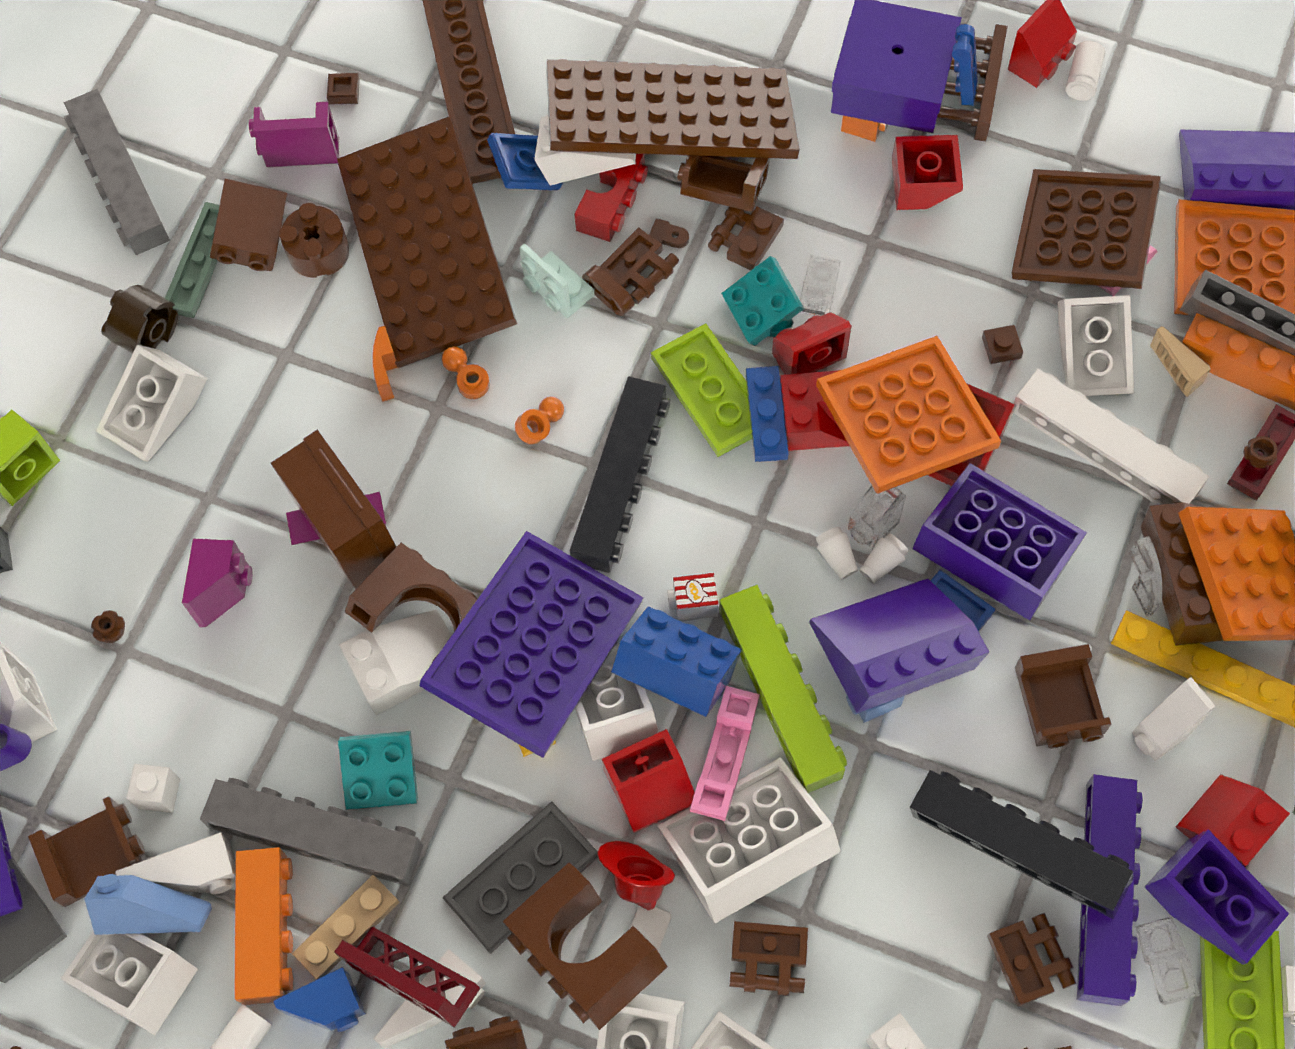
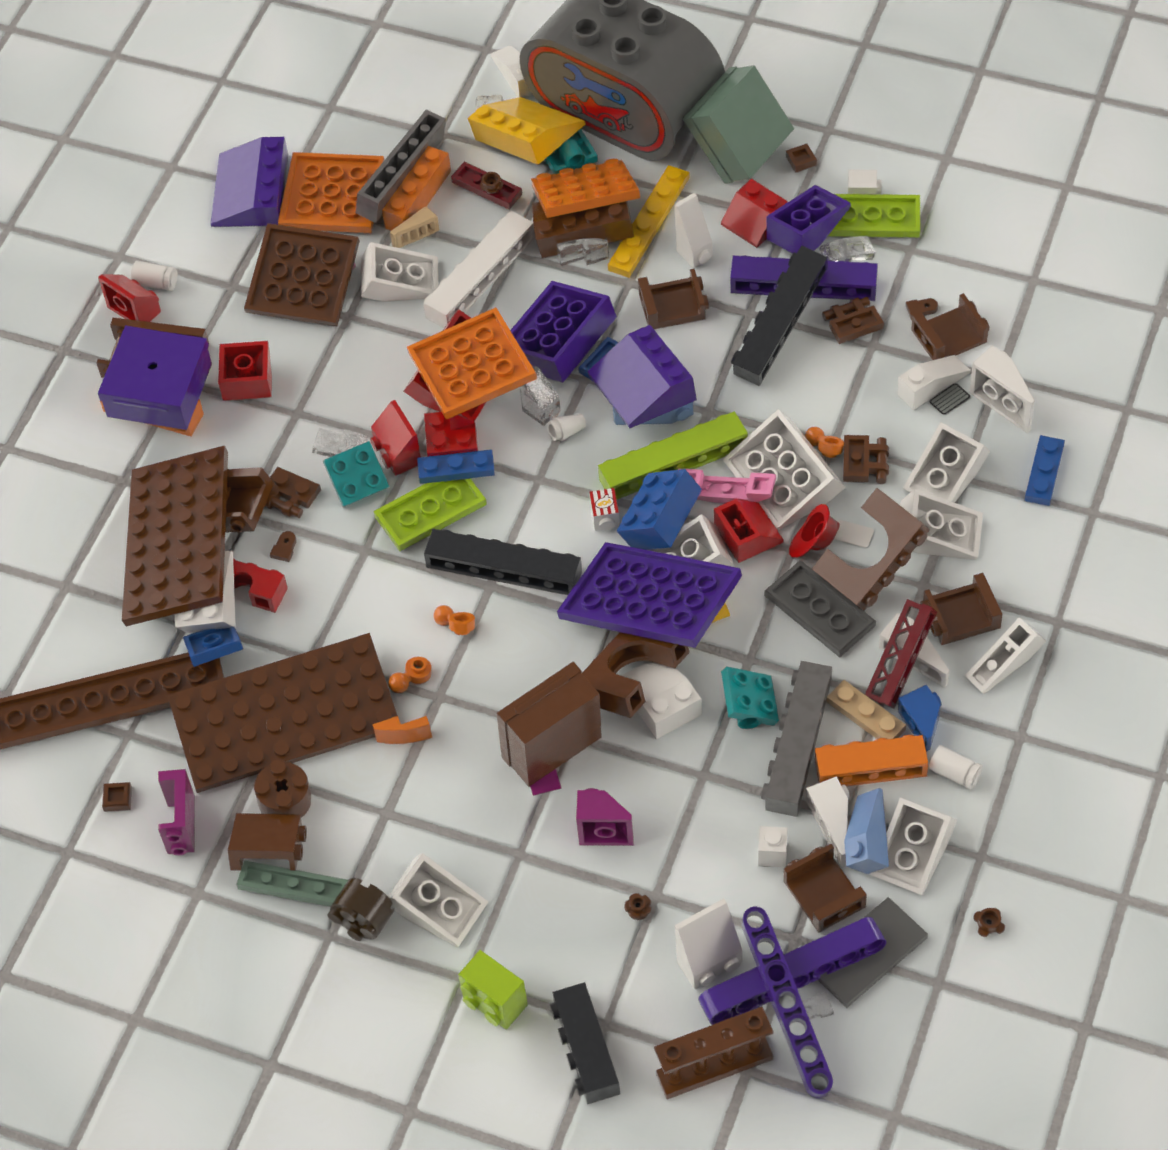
camera: 90 degrees left, 10 degrees down
flat silver brick [63,89,170,255] -> none
light aqua bracket [519,243,595,318] -> none
reddish brown beam [582,265,635,316] -> none
reddish brown plate [600,227,679,304] -> none
white cone [859,533,909,584] -> none
blue plate [952,24,978,106] -> none
reddish brown plate [982,325,1023,364] -> none
none -> orange plate [805,427,844,458]

